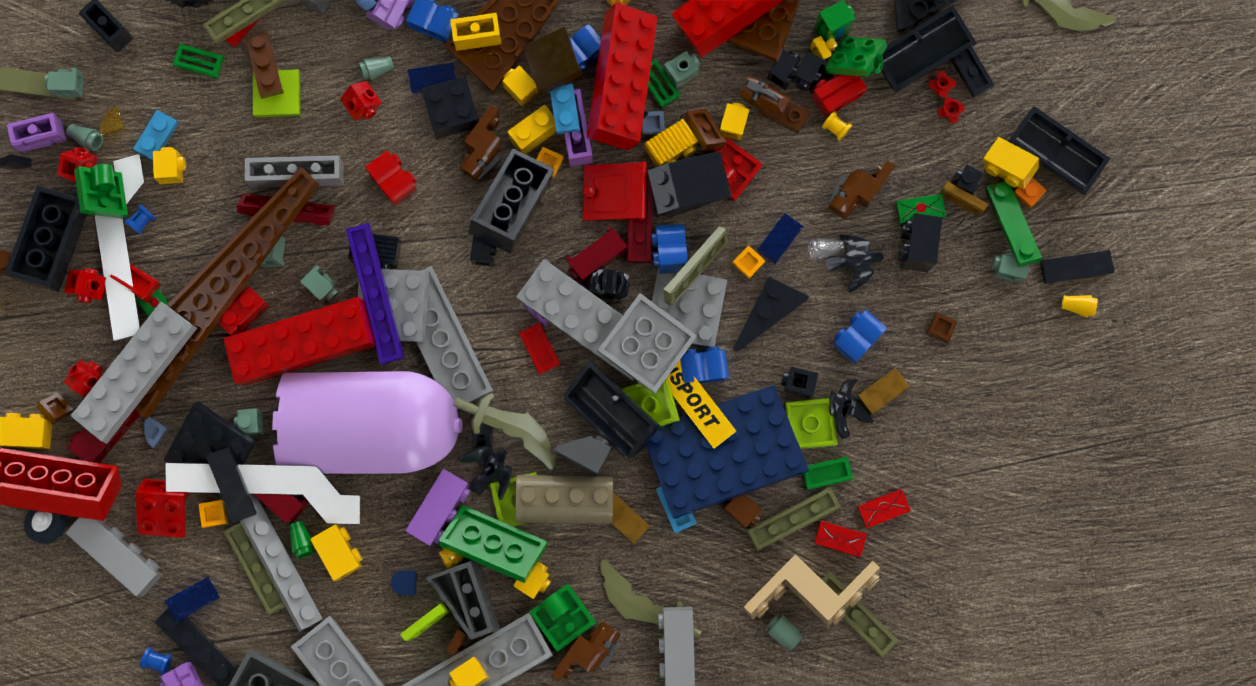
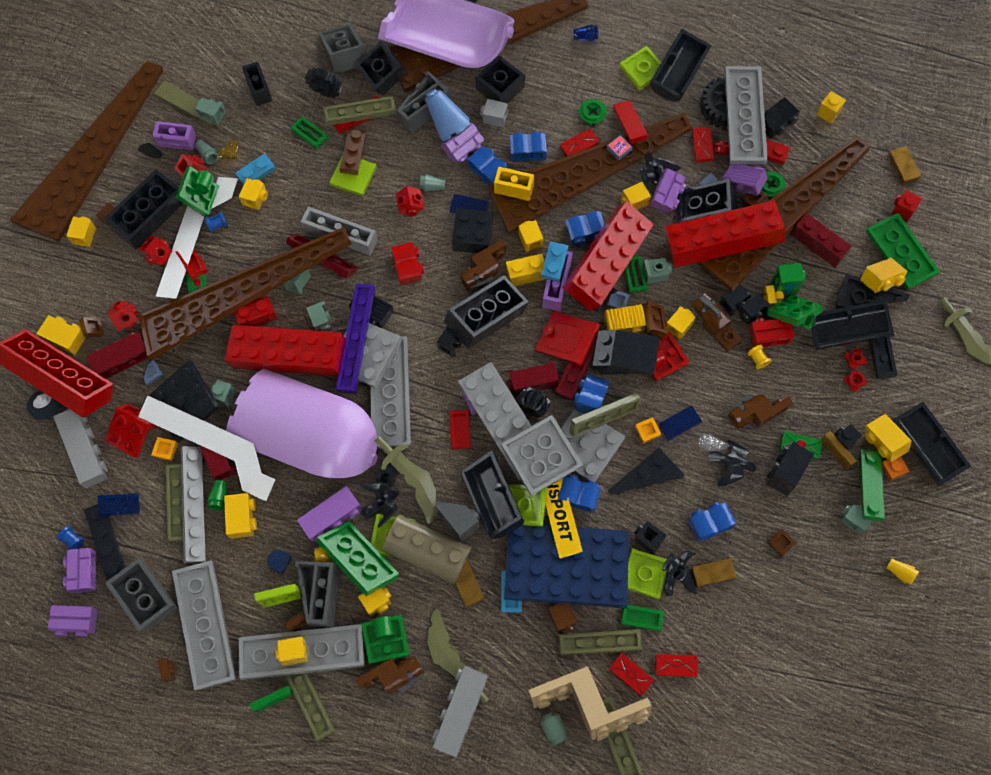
camera: 30 degrees right, 10 degrees down
light grey plate [71,302,197,444] -> none
black tile [206,446,257,523] -> none
dark brown tile [524,26,583,96] -> none
light orange plate [536,147,564,179] -> none
black tile [1040,250,1115,284] -> none

